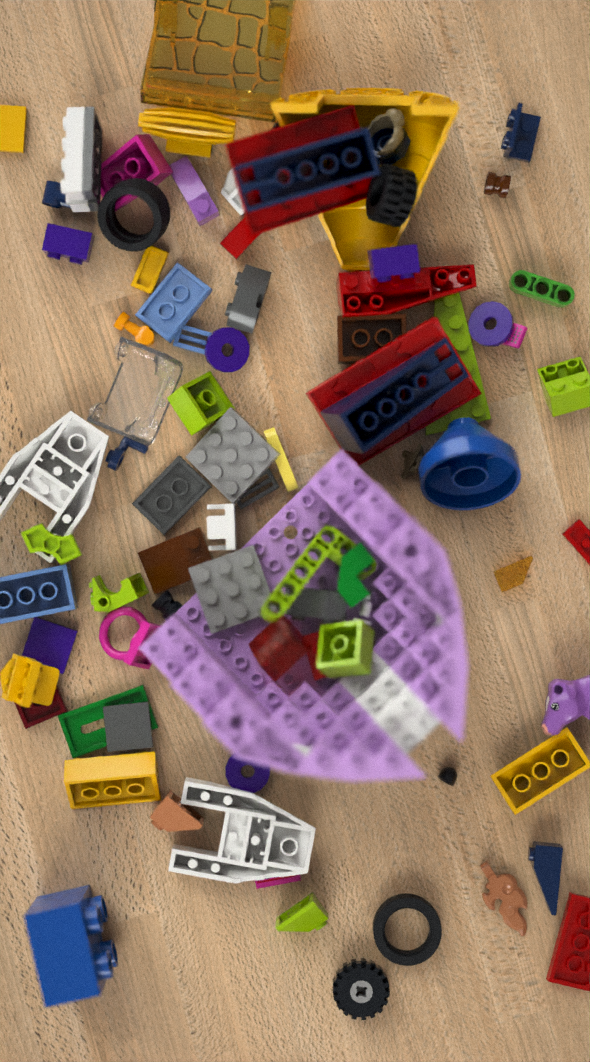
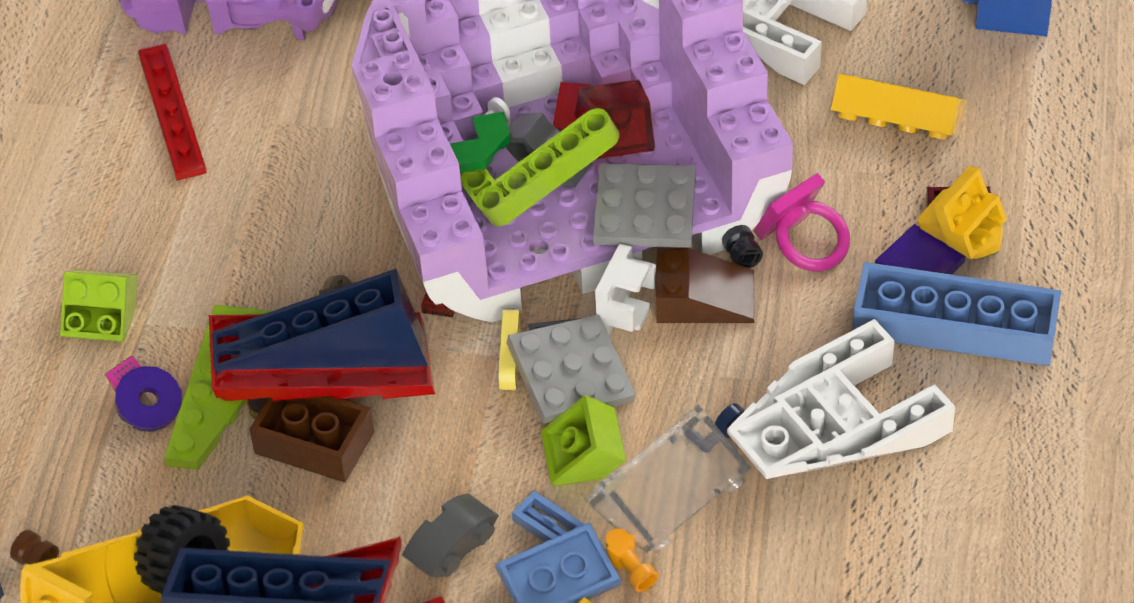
camera: 155 degrees left, 40 degrees down
lime tile [21,523,82,565] -> none
green piece [58,685,159,758] -> none
lime tile [89,573,150,612] -> none
dark grey tile [103,701,153,752] -> none
dark grey tile [132,455,212,535] -> none
nougat slope [150,790,205,832] -> none
dark purple tile [204,327,249,372] -> none
lime brick [316,620,374,679] -> none
red wedge [336,264,477,317] -> none
dark purple brick [367,244,420,282] -> none
blue cone [418,417,521,510] -> none
clear yellow tile [493,555,533,592] -> none
bright green beam [508,270,575,308] -> none

